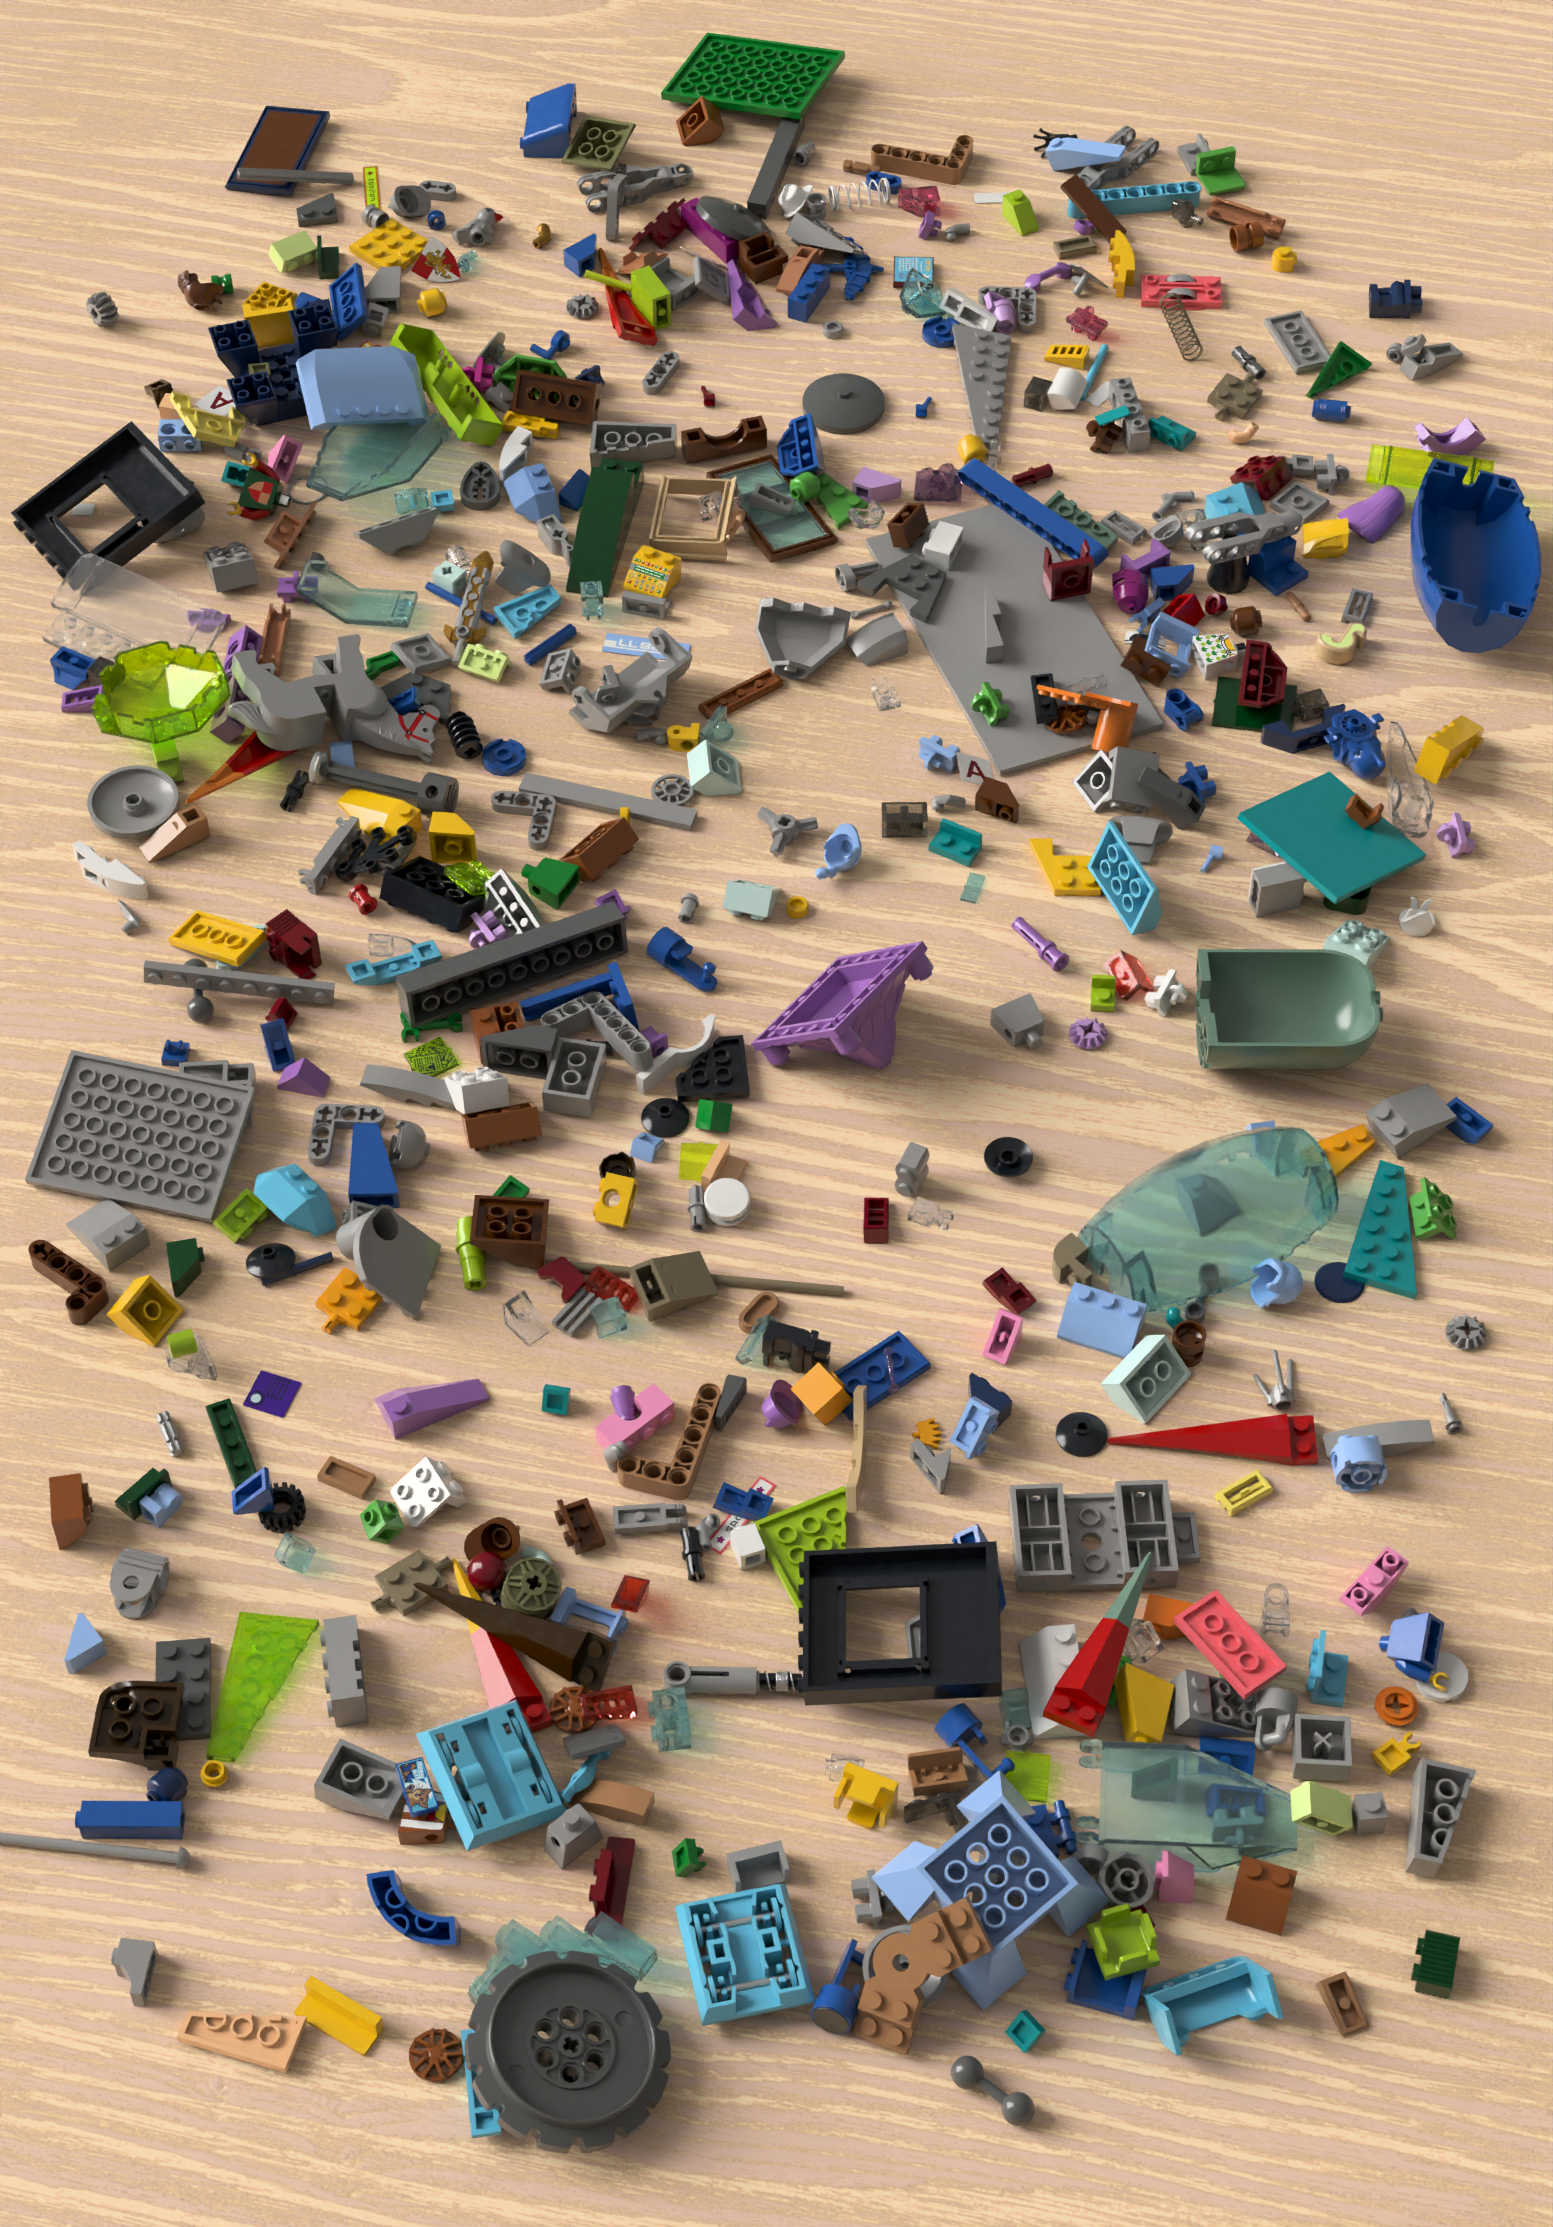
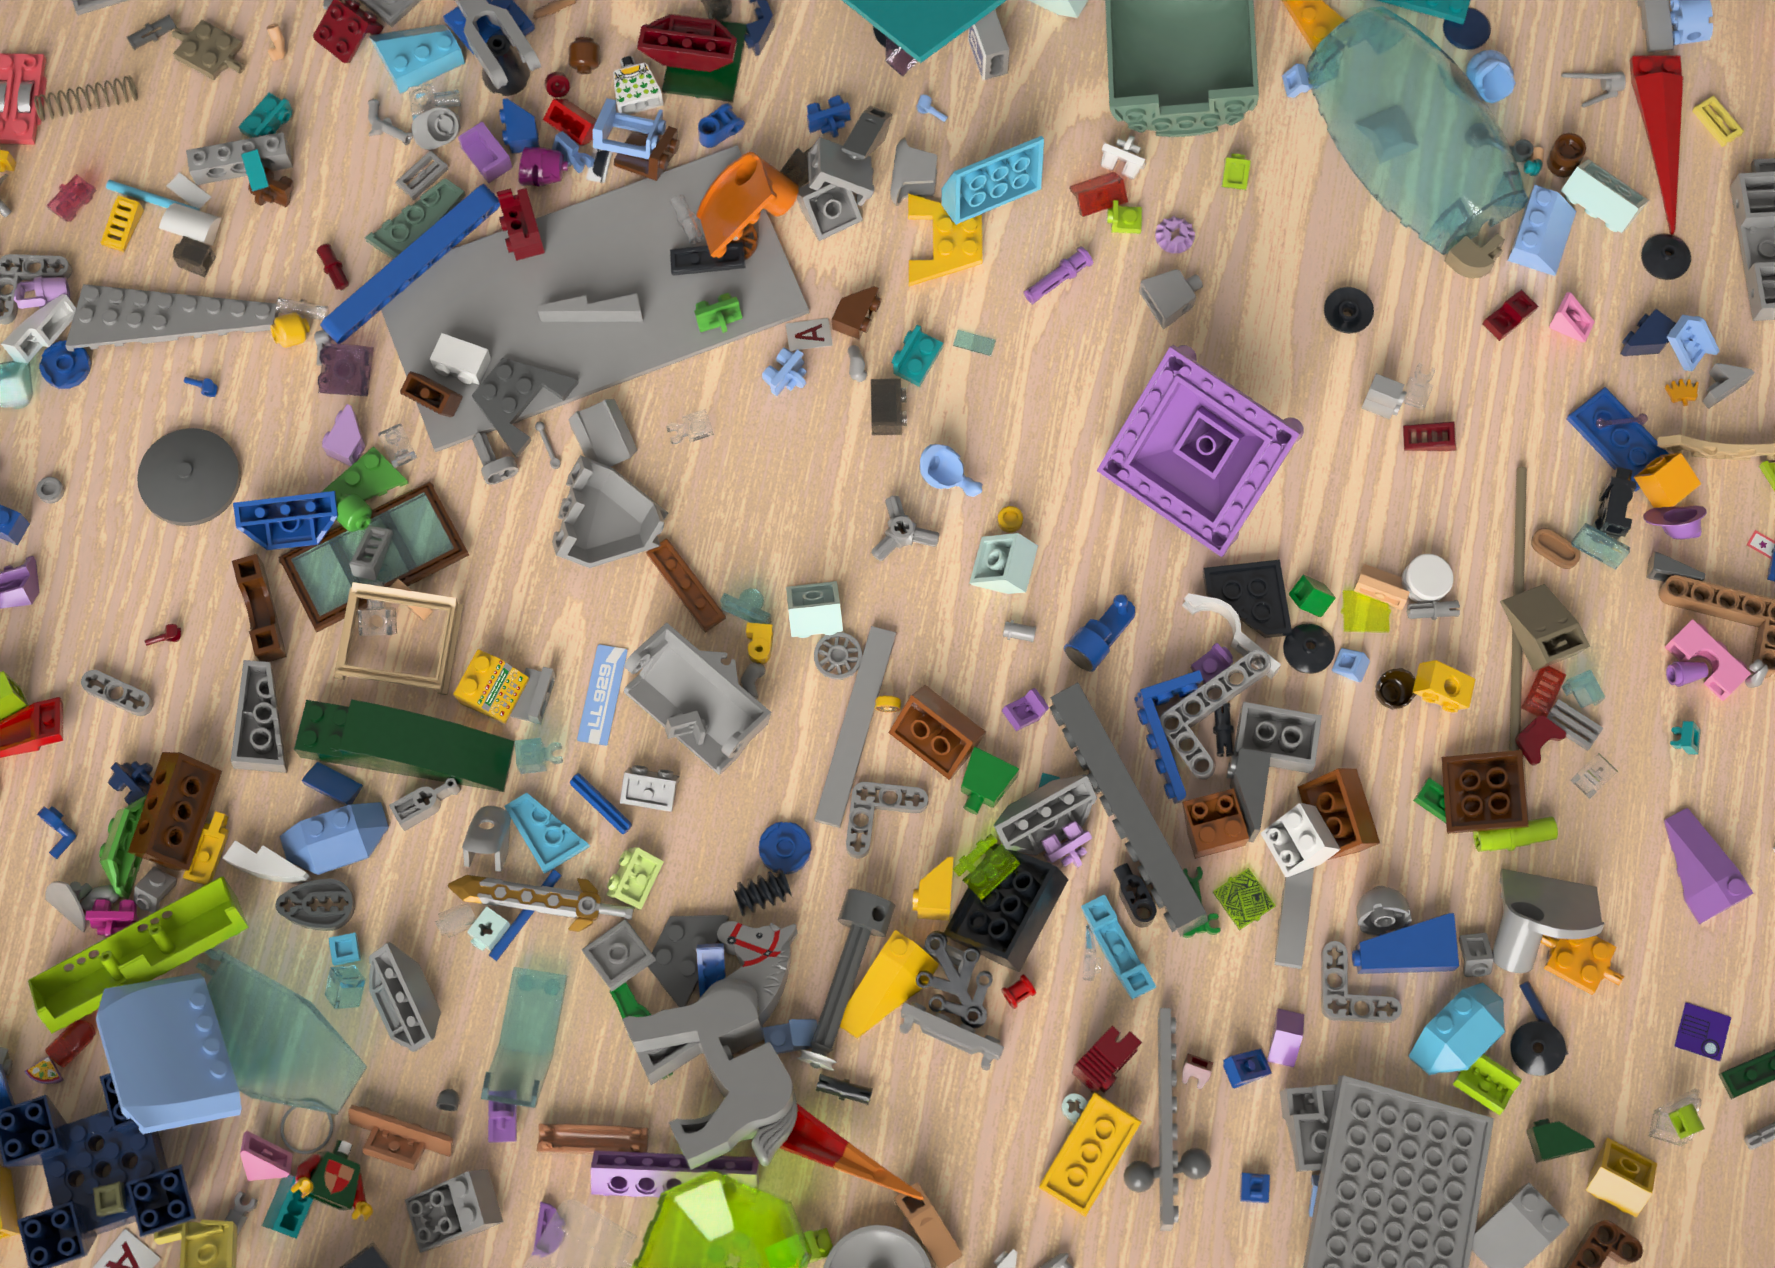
camera: 90 degrees left, 20 degrees up
none -> lime bracket [1221,153,1251,190]

